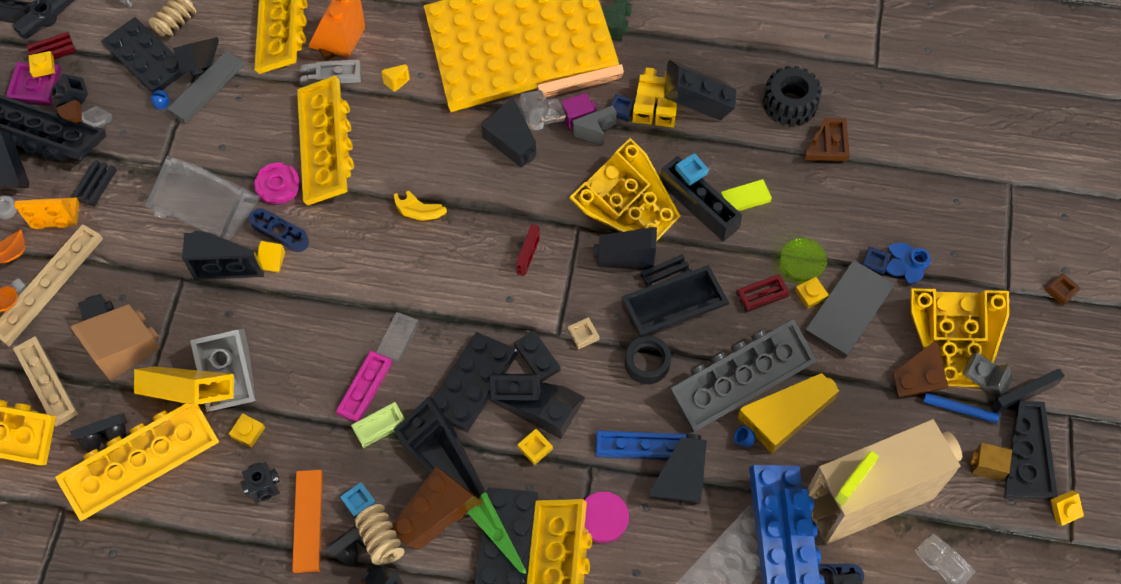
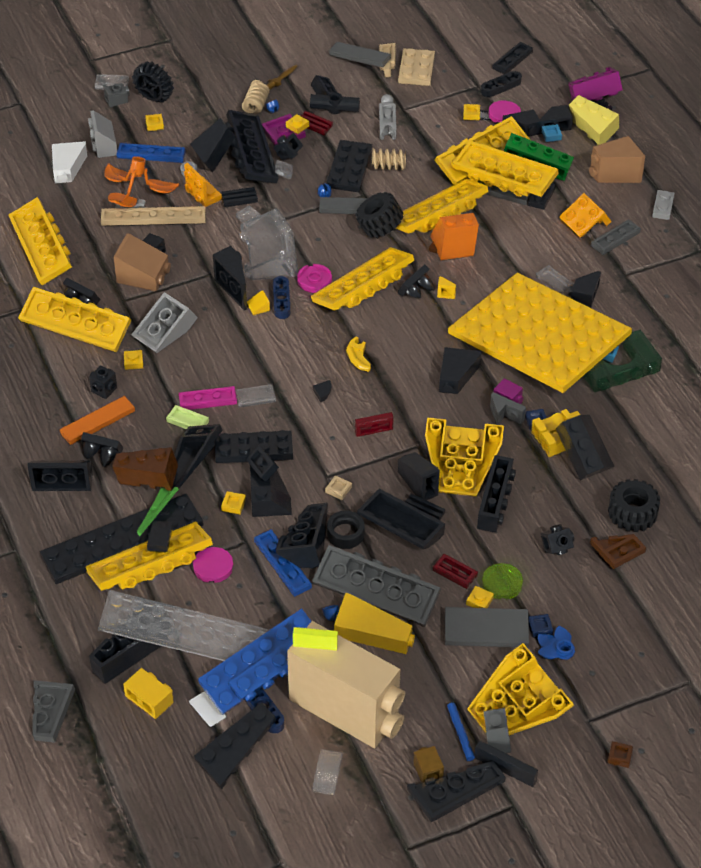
camera: 55 degrees right, 15 degrees down
tan plate [13,336,79,427] -> none
reddish brown tile [57,99,82,123] -> none
yellow slope [134,366,234,405] -> none
black slope [173,37,219,76] -> none
light grey hinge [300,59,361,86] -> none
dark azure plate [340,482,376,519] -> none
tan piece [355,504,405,565] -> none
black plate [514,331,561,382] -> none
clear brick [518,90,566,130] -> none
light nougat tile [536,64,624,99] -> none
black slope [649,434,707,503] -> none
dark azure plate [676,153,709,186] -> none
neon yellow tile [720,179,772,211] -> none
reddish brown wing [893,341,948,398] -> none
yellow plate [1051,490,1084,526] -> none
none -> black tile [147,521,173,552]
none -> clear tile [236,205,260,226]
none -> black wedge [276,503,328,568]
none -> black tile [313,380,332,403]
none -> black tyre [356,192,404,238]
none -> black tile [397,264,435,298]
none -> black brick [540,524,574,555]

